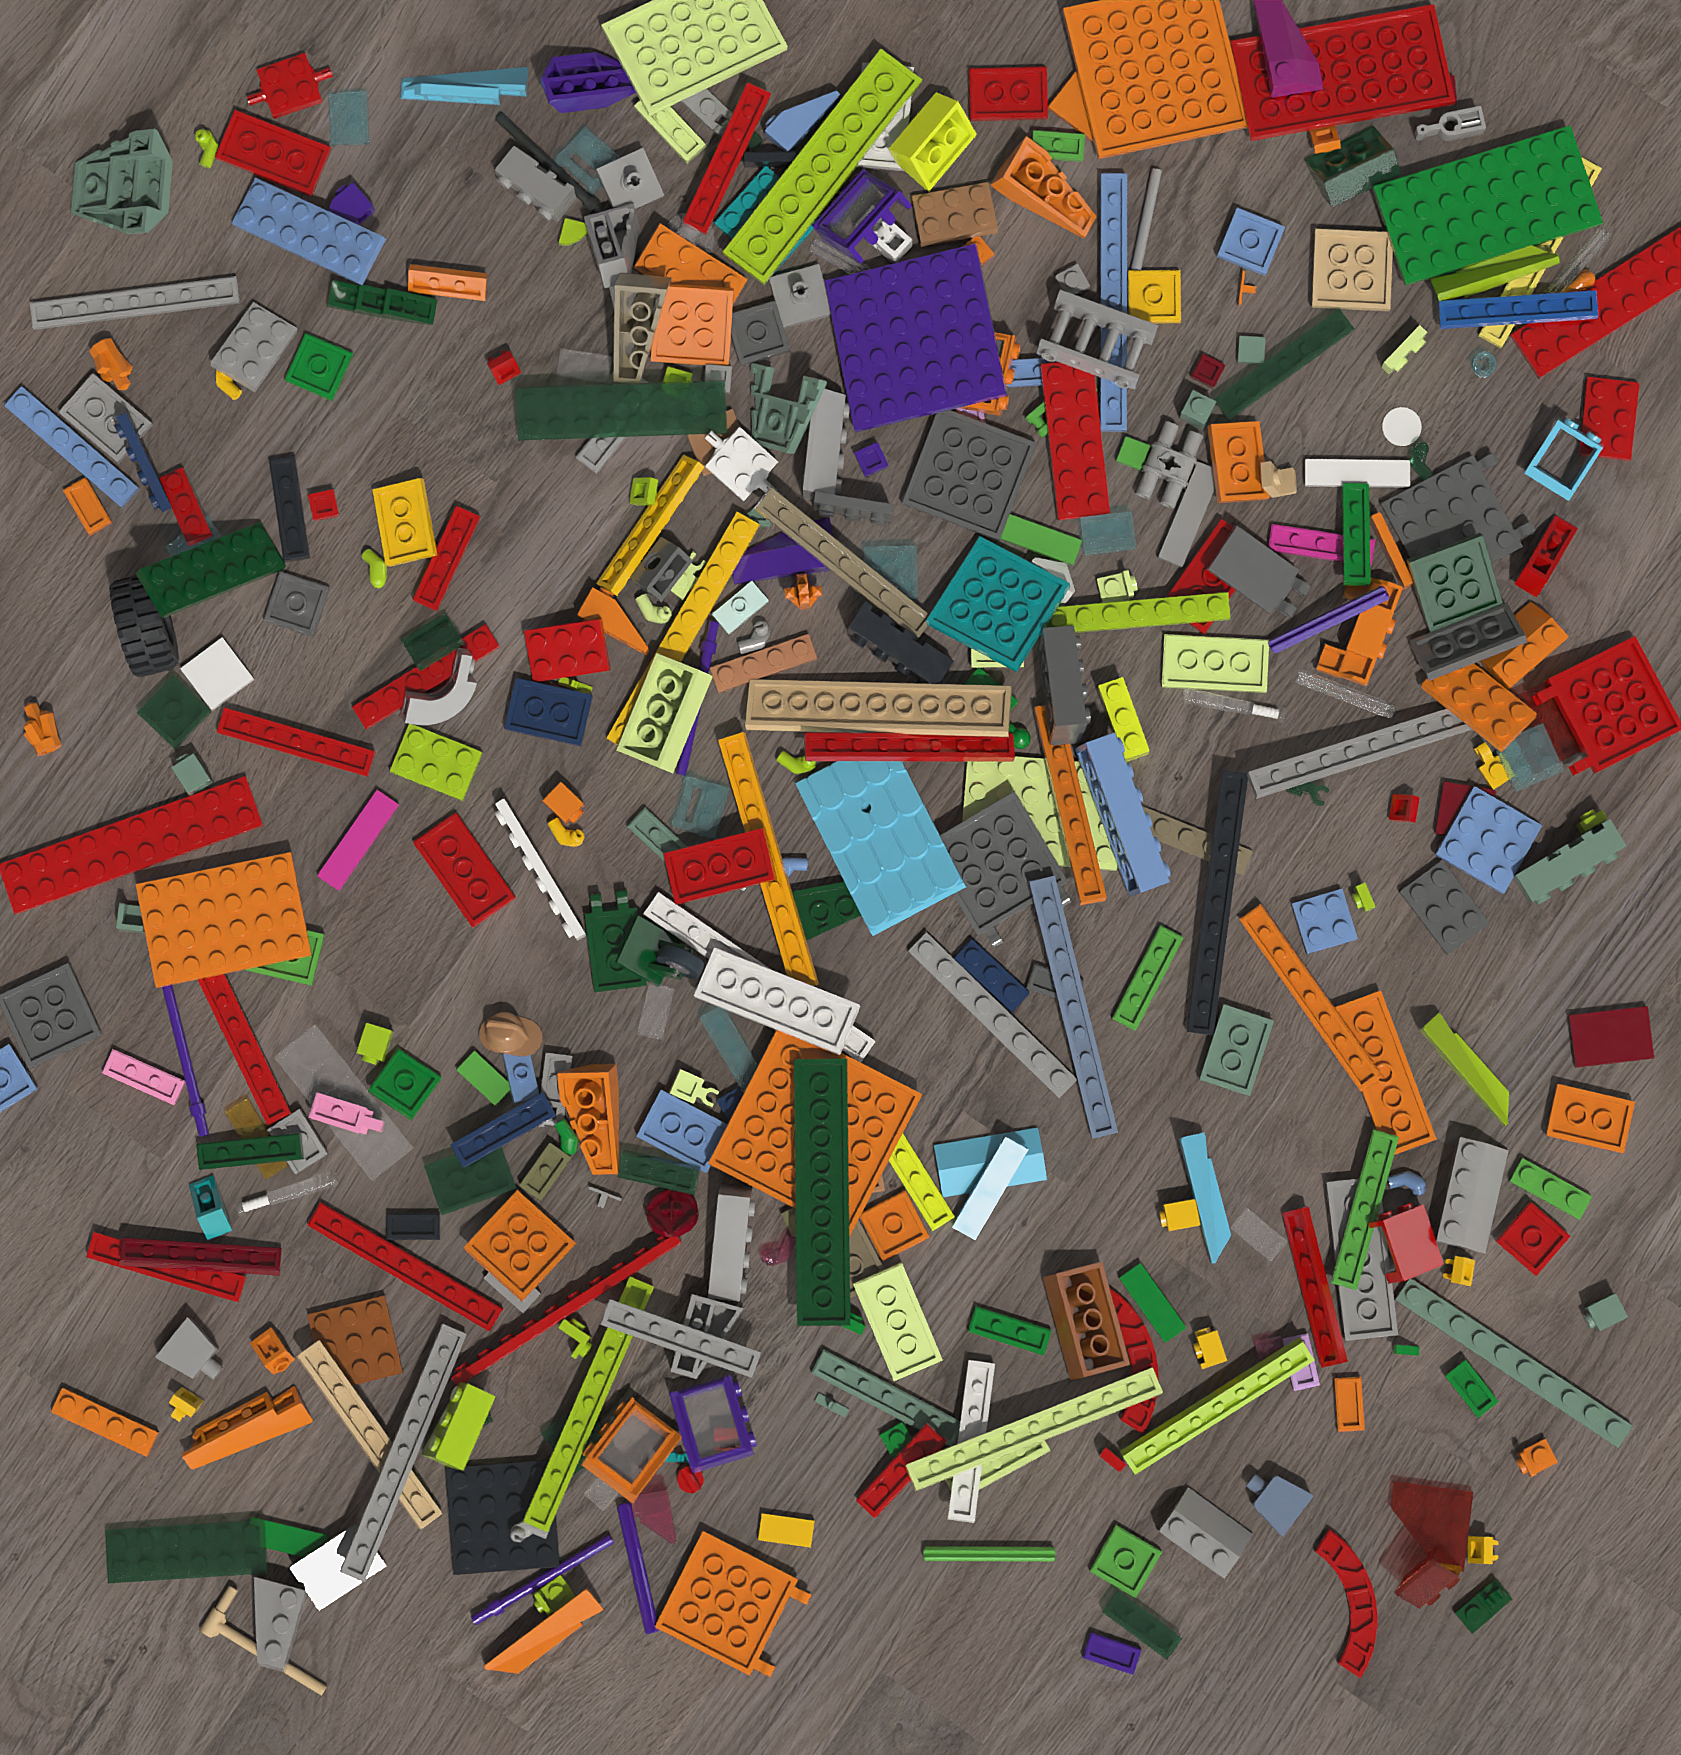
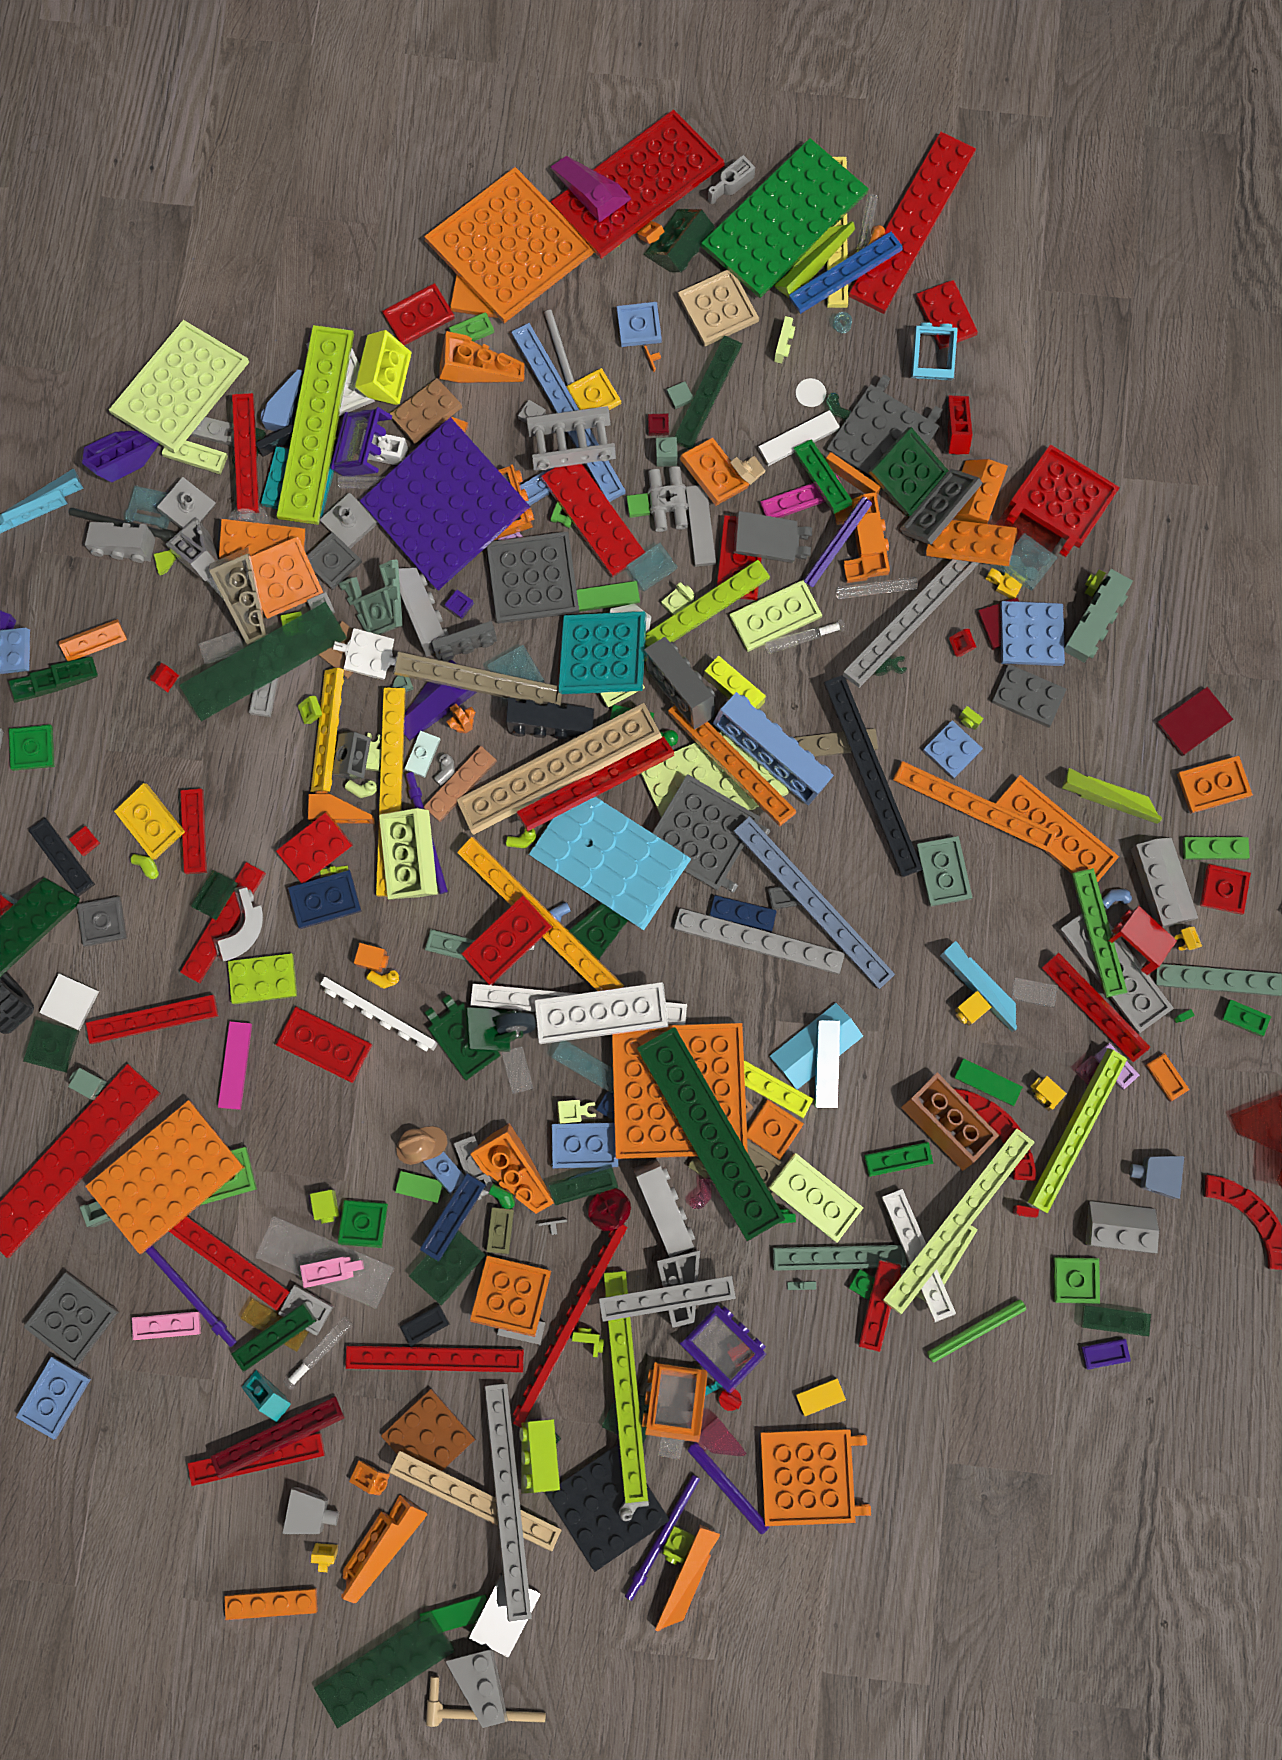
camera: 30 degrees left, 5 degrees down
clear light blue plate [670,775,730,839] -> none
bright green tile [1112,925,1184,1031] -> none

